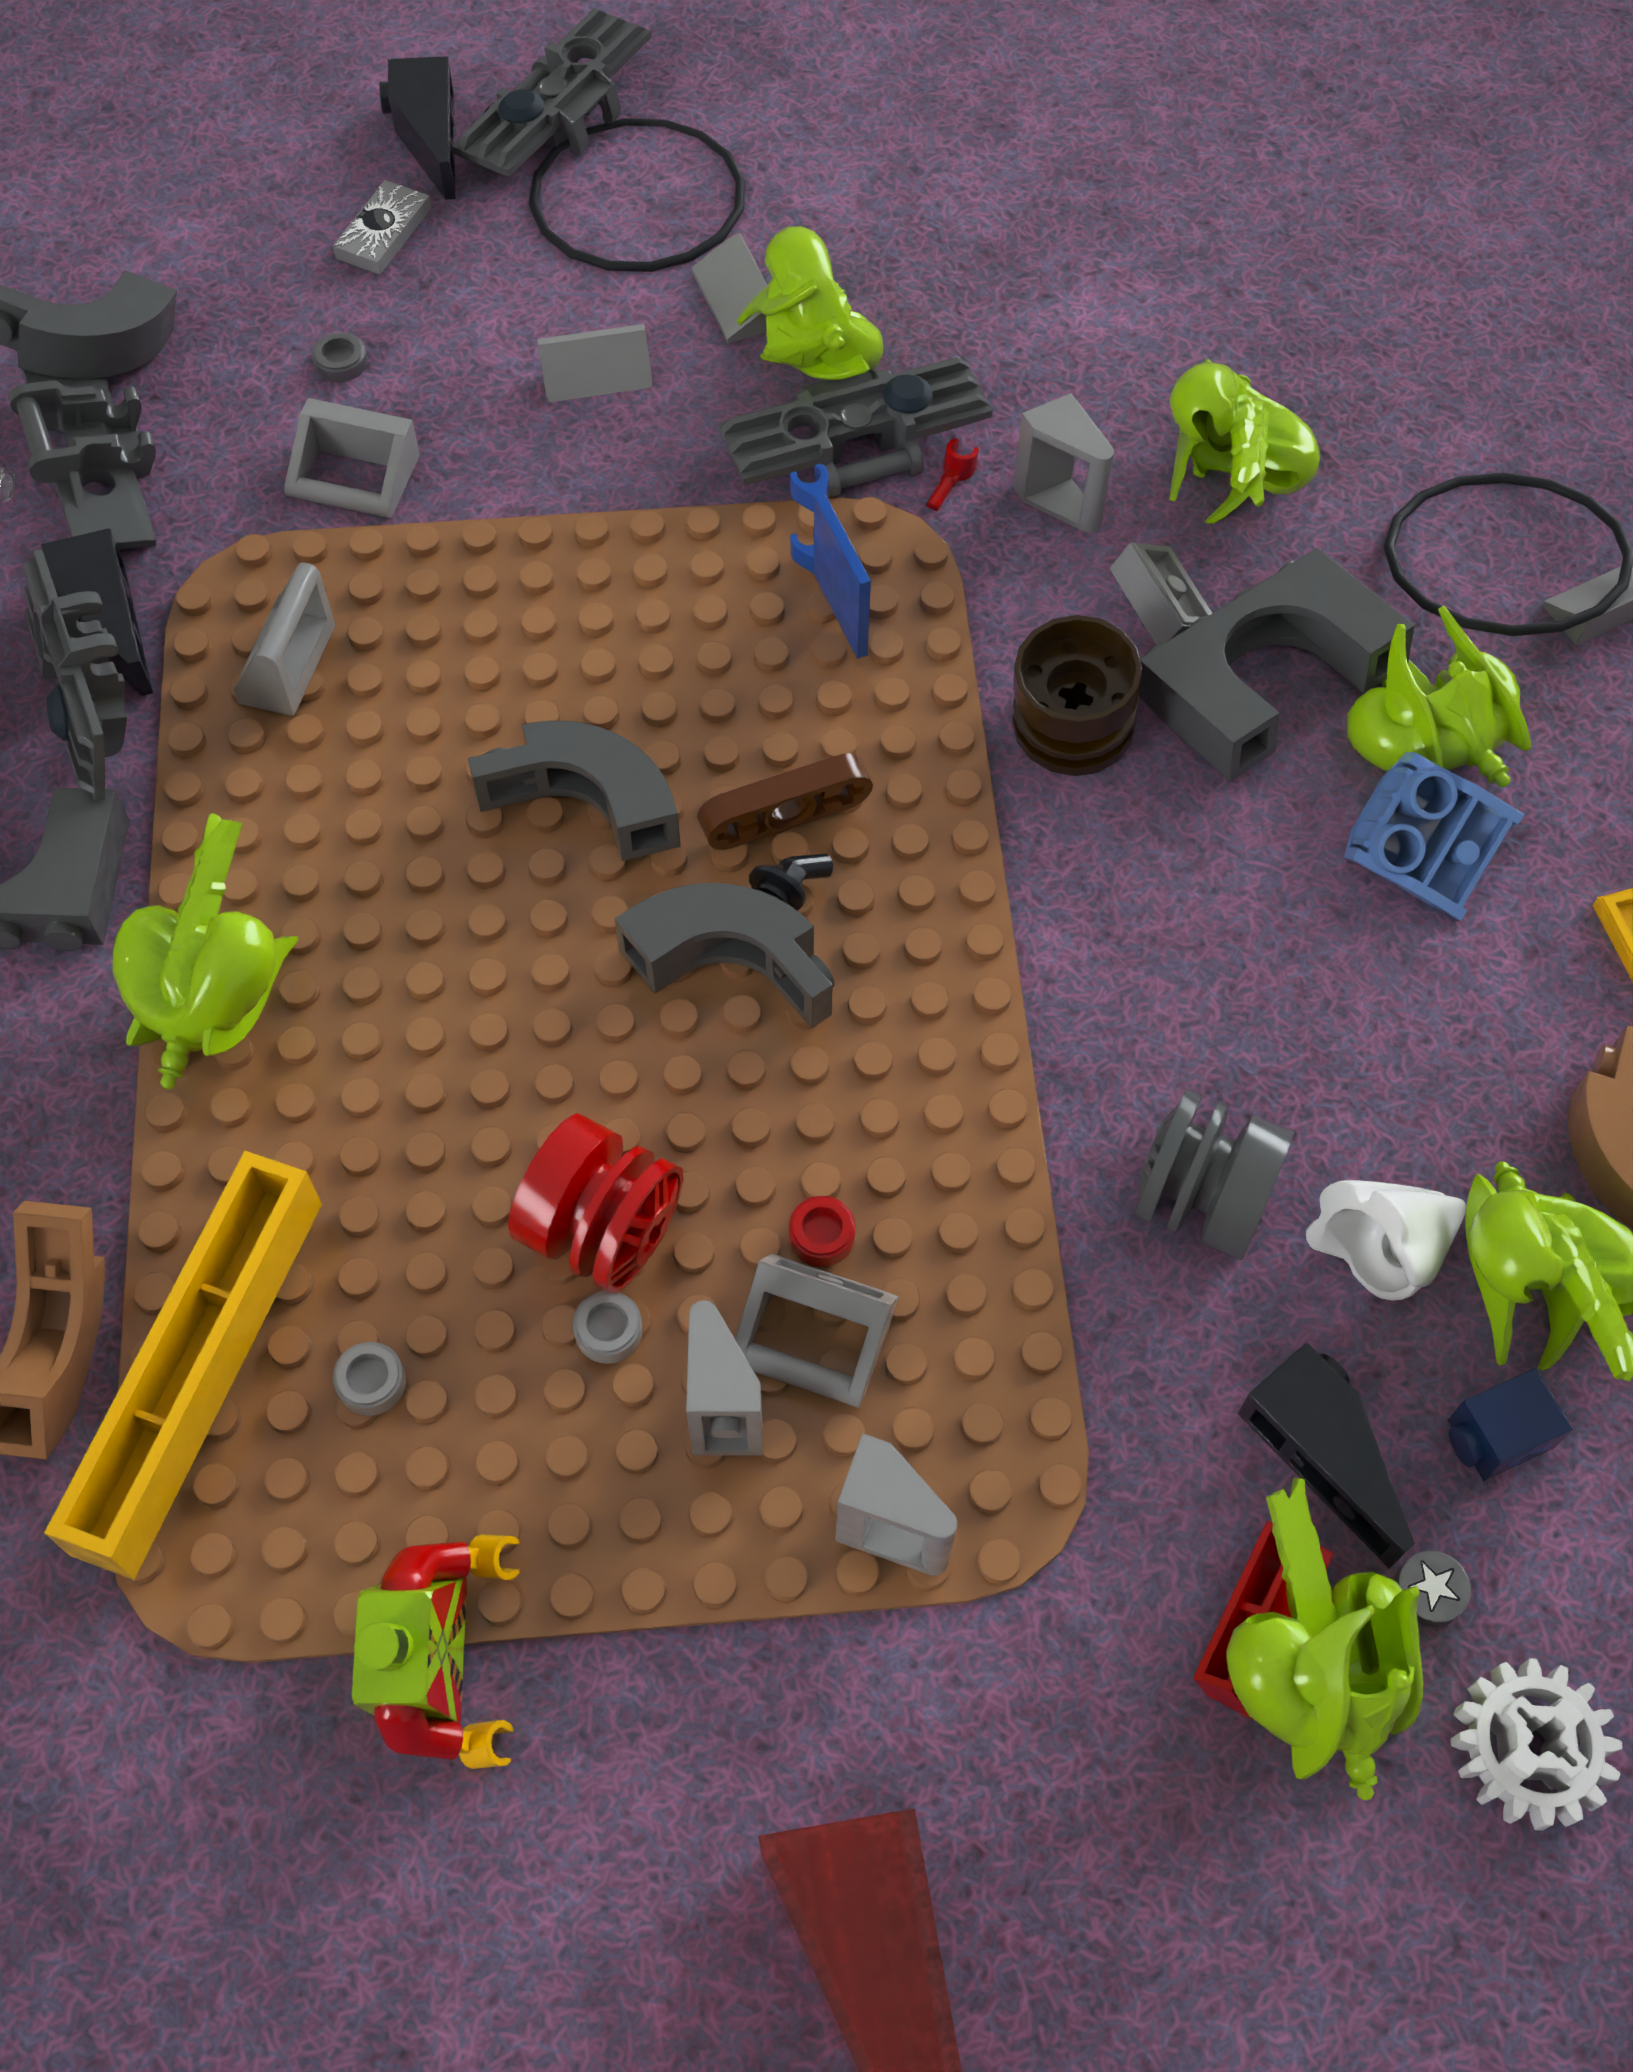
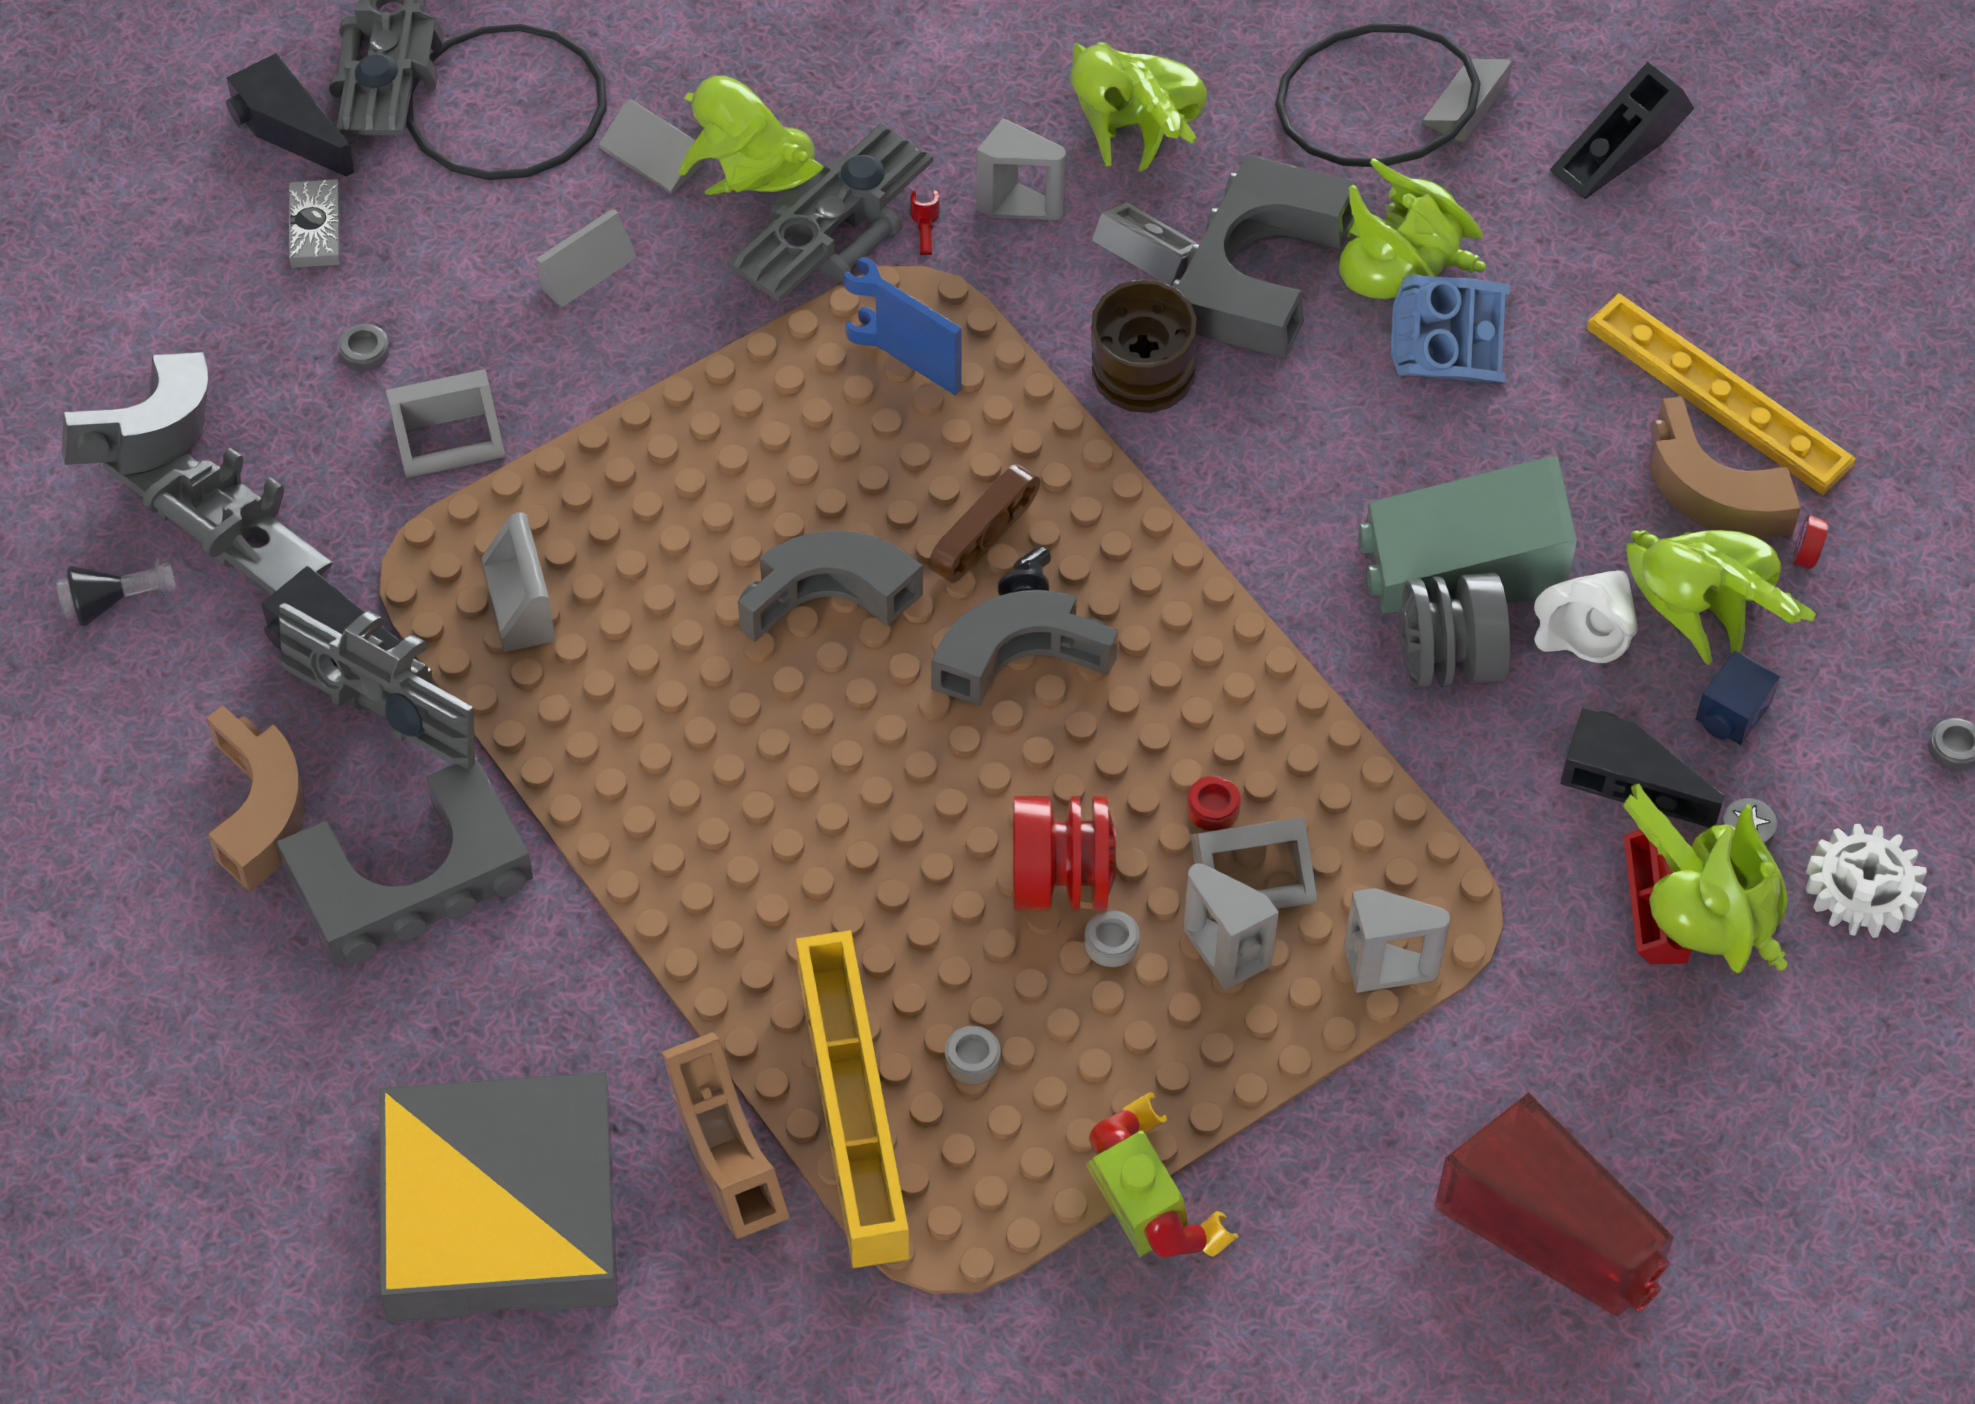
camera: 30 degrees left, 5 degrees down
lime hair [112,813,298,1089] -> none
none -> sand green slope [1358,456,1577,613]

